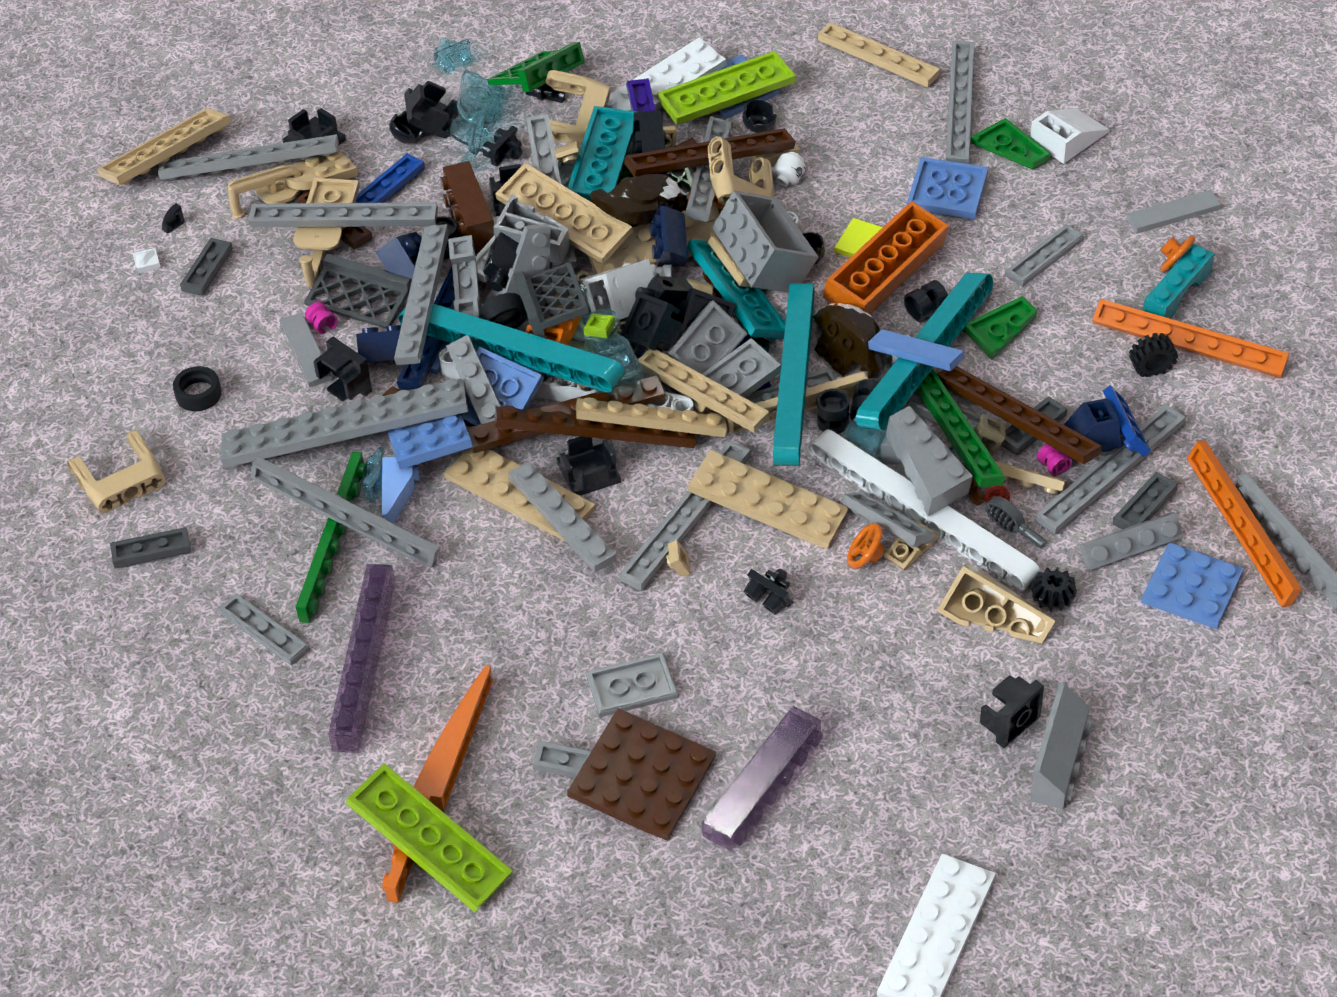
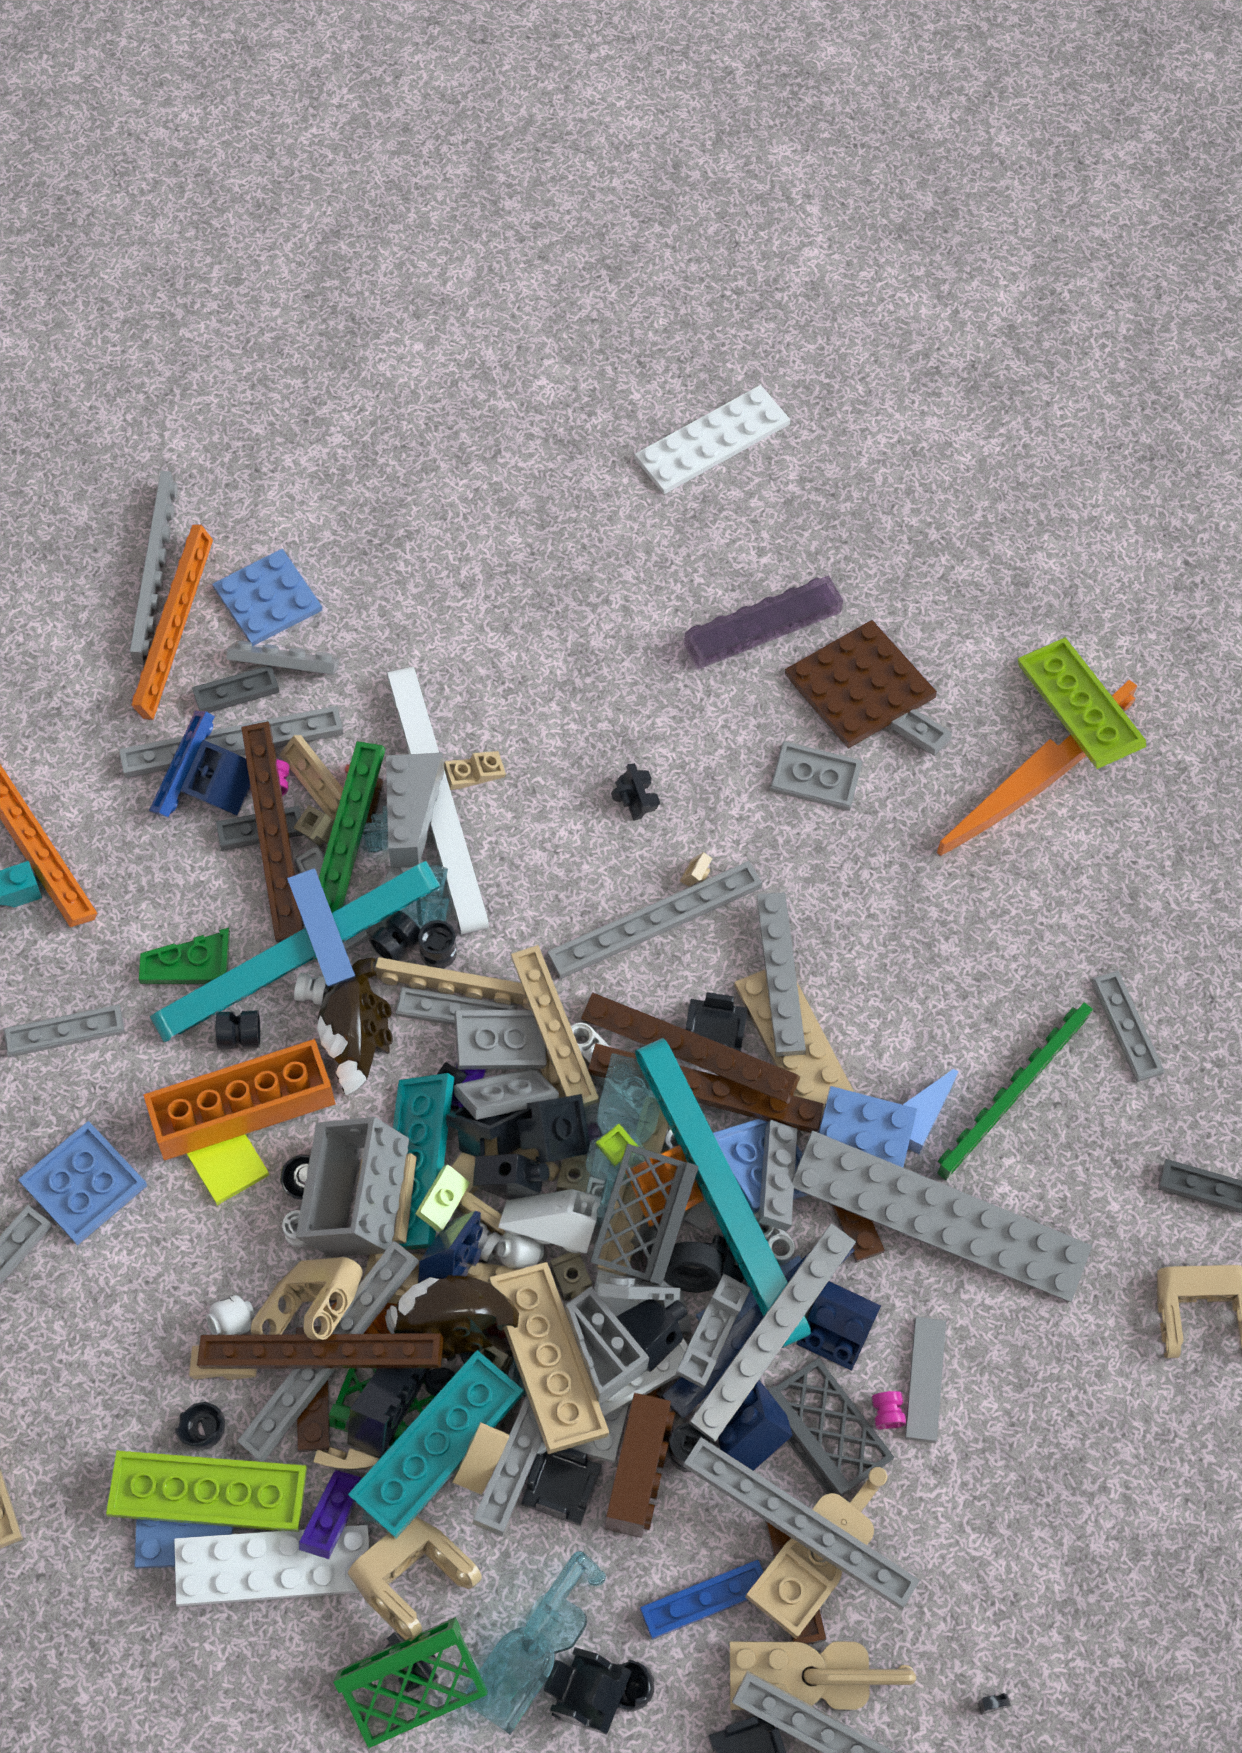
camera: 155 degrees left, 15 degrees up
white tile [132,248,161,274] -> none
black tyre [173,366,222,412] -> none
dark grey plate [180,238,233,296] -> none
light grey plate [250,456,439,568] -> none
black panel [313,337,372,401] -> none
clear purple brick [328,564,396,753] -> none
clear light blue slope [362,447,385,503] -> none
black hips [482,126,522,166] -> none
tan plate [576,397,727,437] -> none
tan plate [688,450,849,549] -> none
teal beam [773,283,814,466] -> none
light grey plate [842,491,934,547] -> none
orange piece [847,523,884,569] -> none
tan wedge [937,563,1056,643] -> none
black panel [980,676,1044,748] -> none
dark grey piece [985,496,1047,549] -> none
light grey slope [1030,683,1093,809] -> none
black gear [1031,567,1077,612] -> none
black tyre [1129,333,1178,377] -> none
none -> yellowish green plate [415,1165,470,1232]

